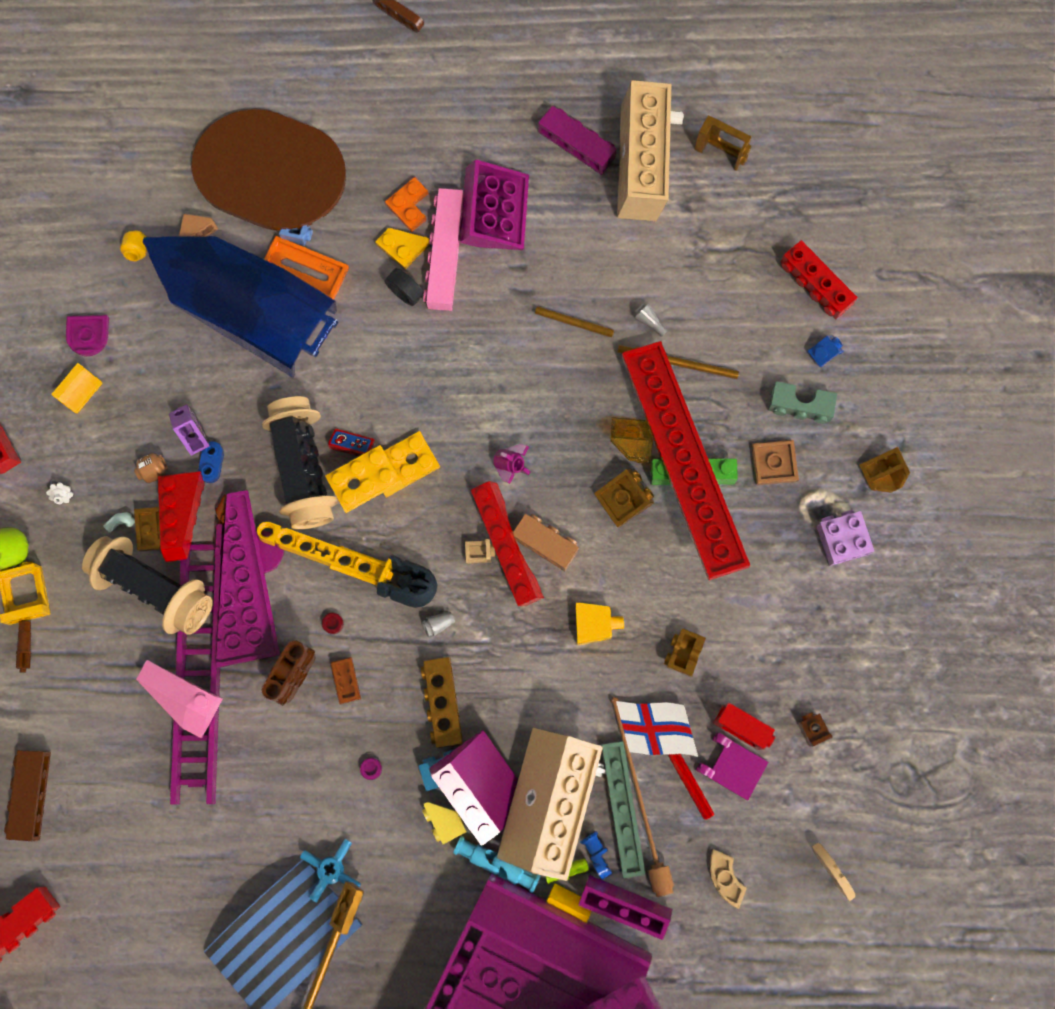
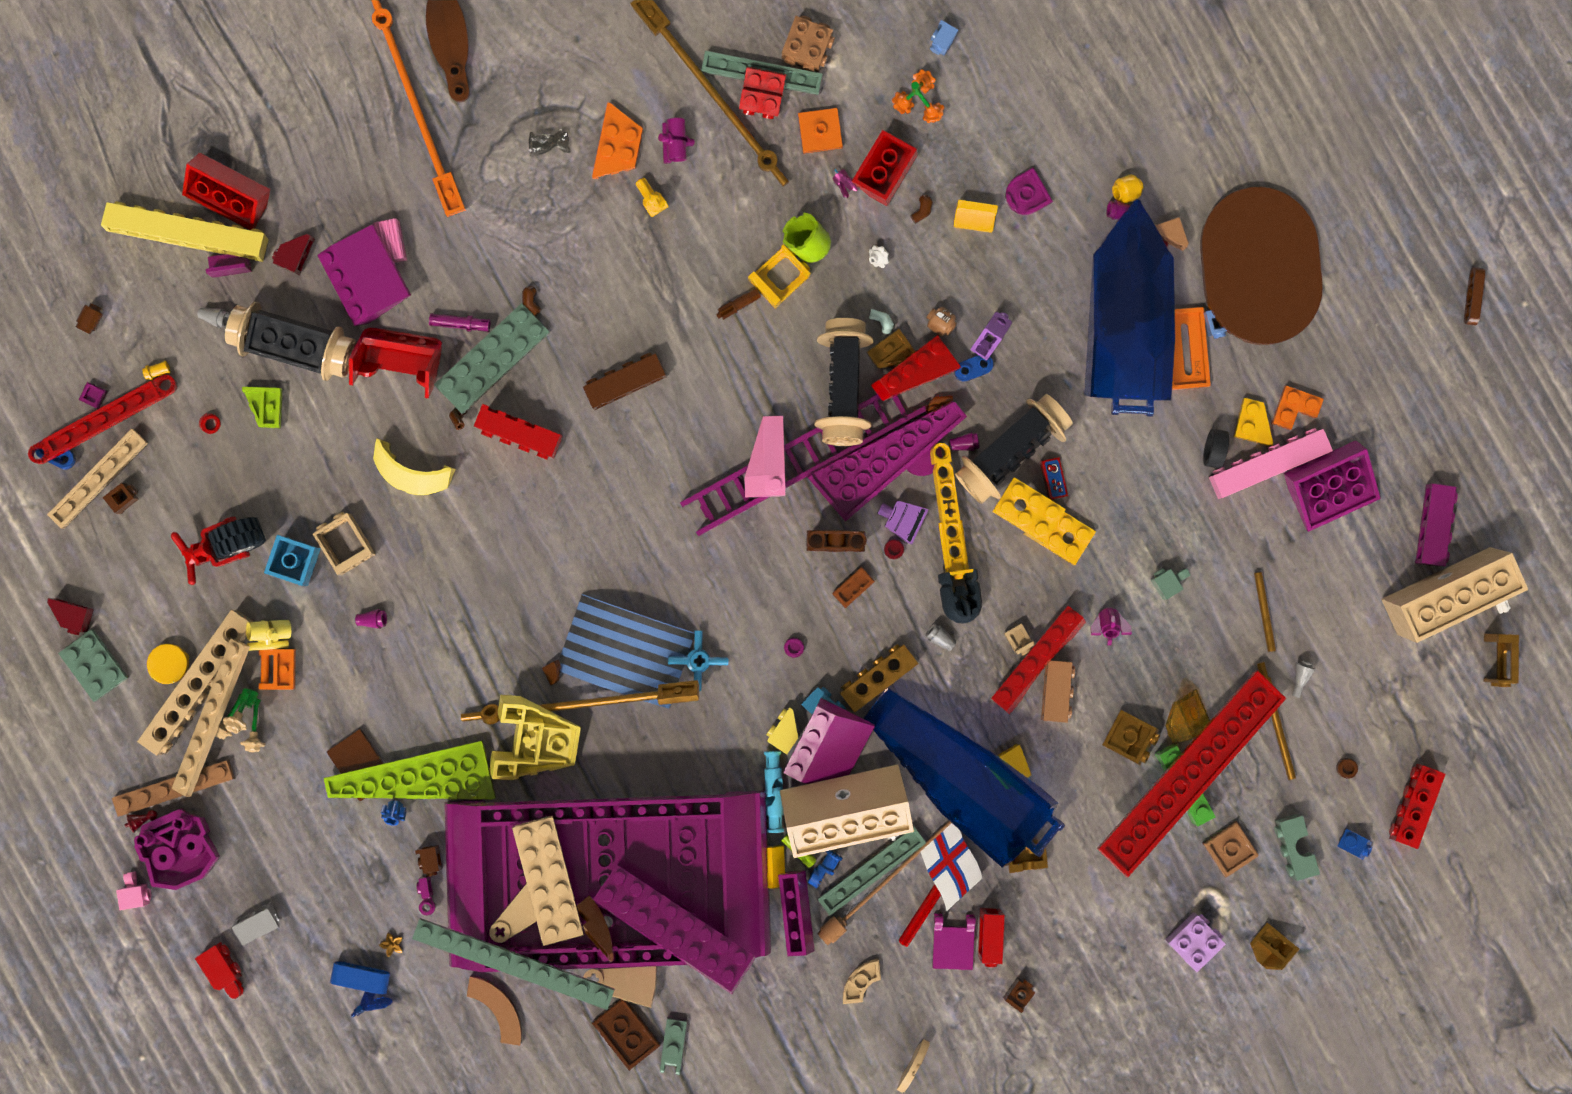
camera: 50 degrees right, 10 degrees up
none -> clear blue windscreen [863,688,1065,868]
none -> medium lavender torso [877,500,928,545]
none -> reddish brown arm [910,195,933,224]
none -> magenta cone [950,432,980,451]
none -> magenta cone [1106,200,1138,220]
none -> sand green brick [1150,568,1191,600]
none -> reddish brown tile [1336,758,1358,779]

